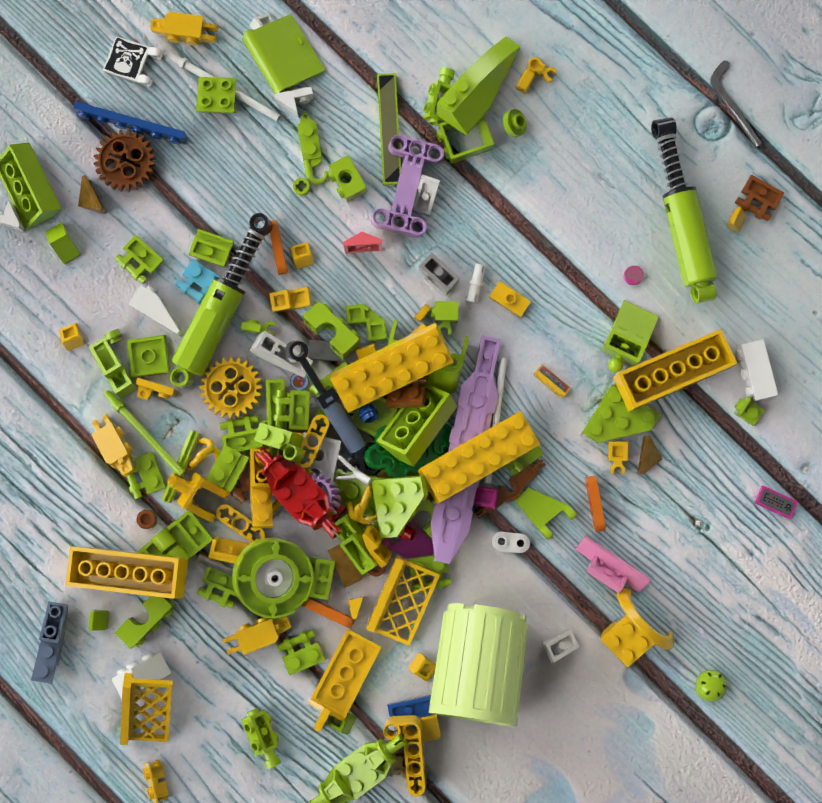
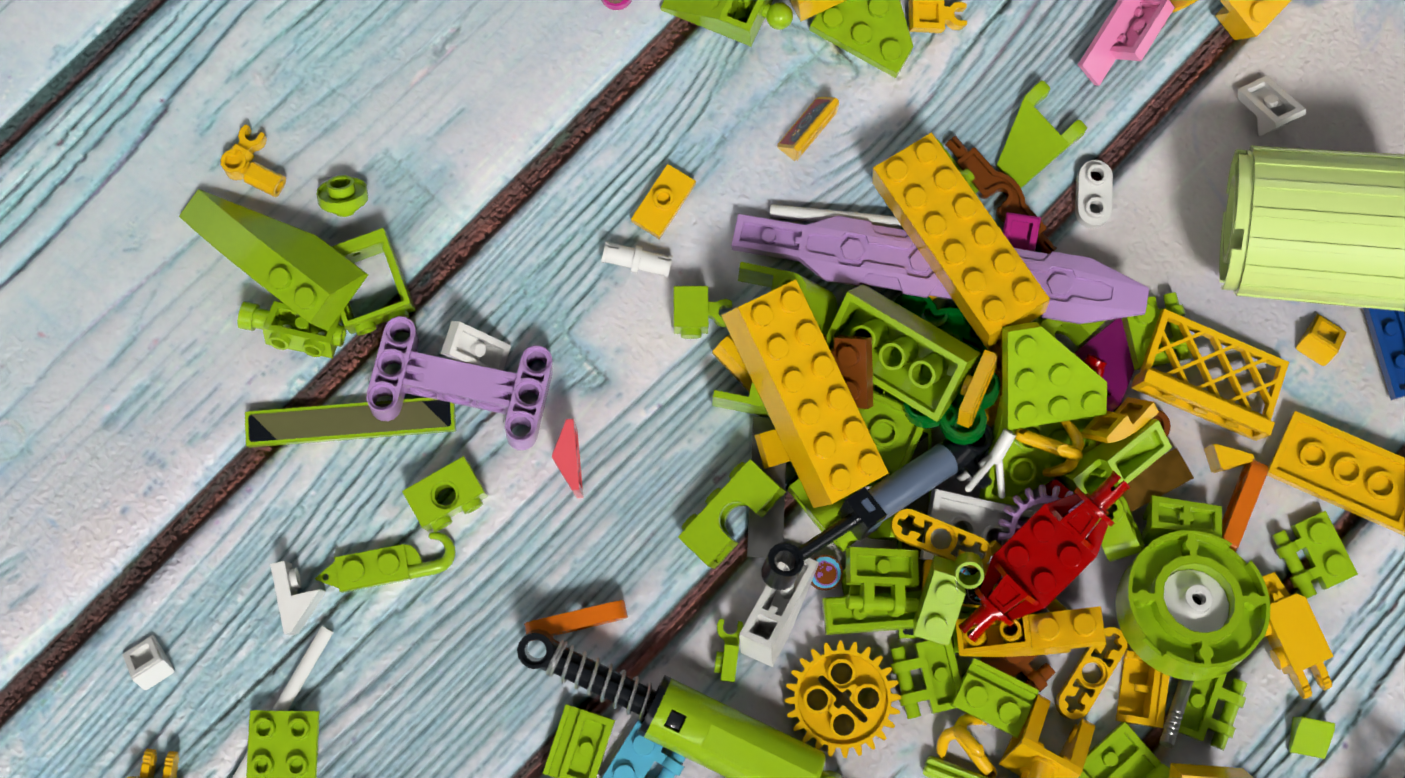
camera: 90 degrees left, 5 degrees down
lime door [242,14,325,94] -> none
yellow slope [269,287,313,312] -> none
yellow slope [290,242,314,269] -> none
lime bush [293,178,311,196] -> none
lime tile [345,304,387,342] -> none
blue plate [359,404,378,423] -> none
yellow tile [414,303,431,322] -> none
light grey brick [419,252,460,296] -> none
orange beam [585,476,606,532] -> none
none -> yellow plate [957,350,998,428]
none -> lime piece [1096,495,1145,562]
none -> lime slope [1288,717,1335,759]

